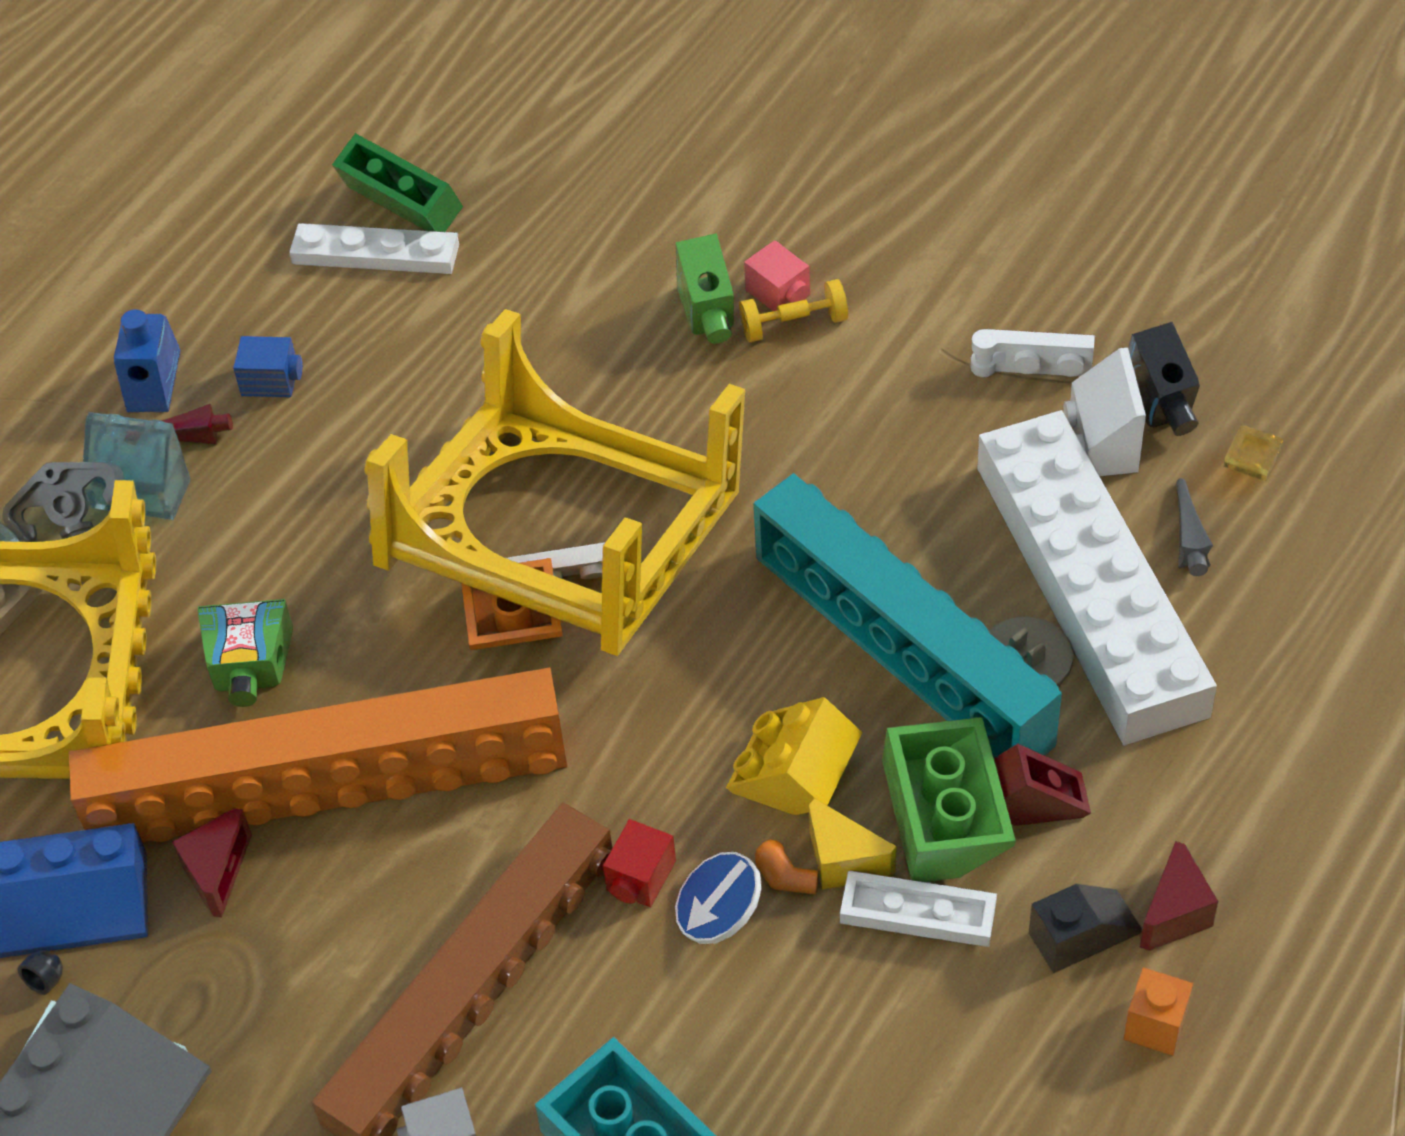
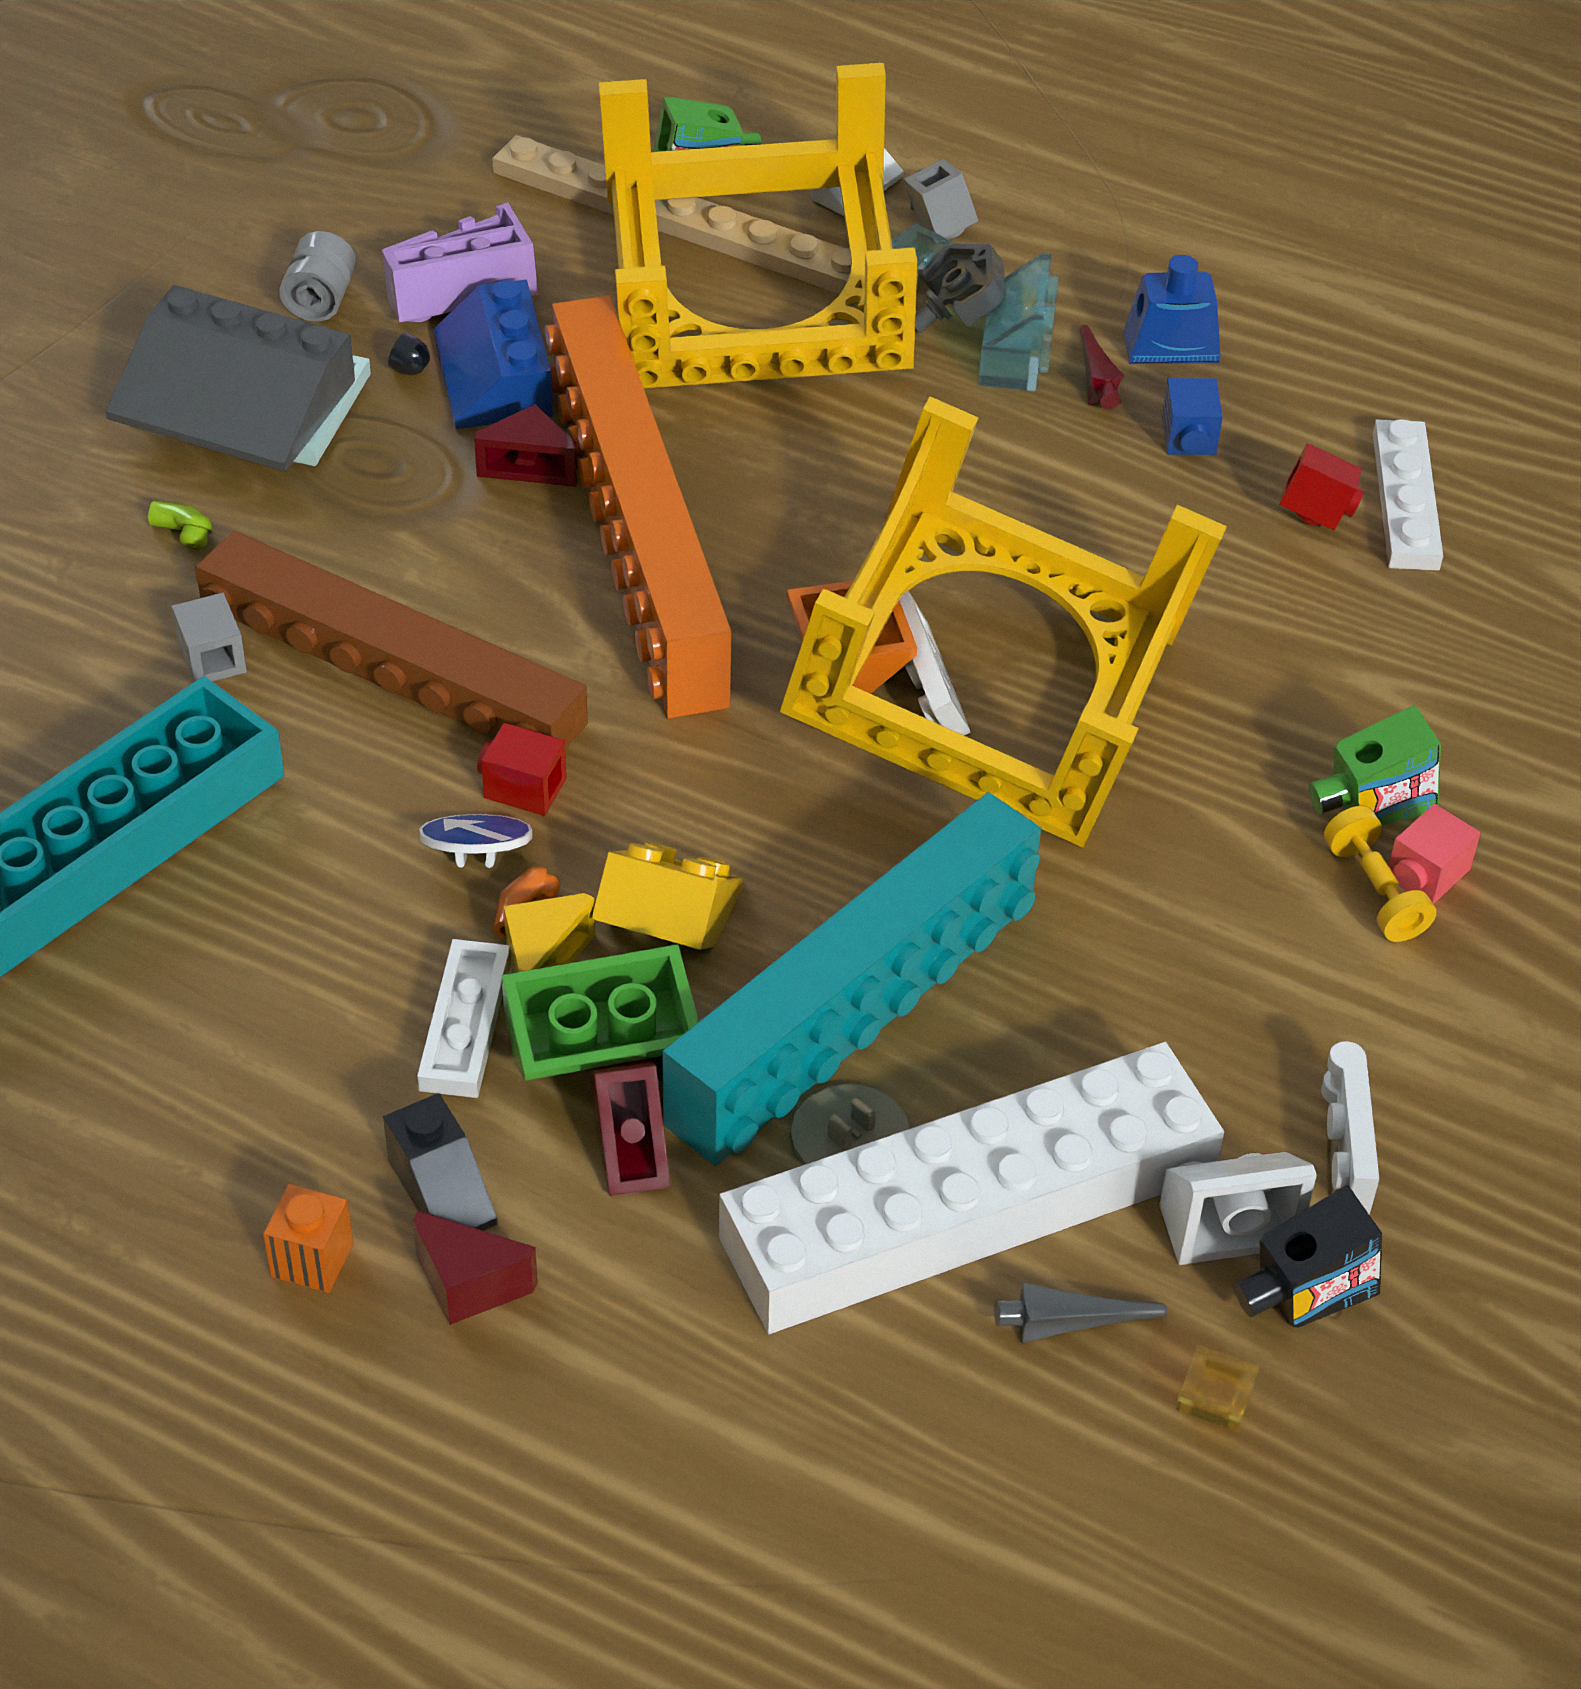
camera: 80 degrees right, 5 degrees down
torso [198,599,293,707] -> none
green brick [332,133,464,232] -> none
none -> red brick [1279,443,1364,530]

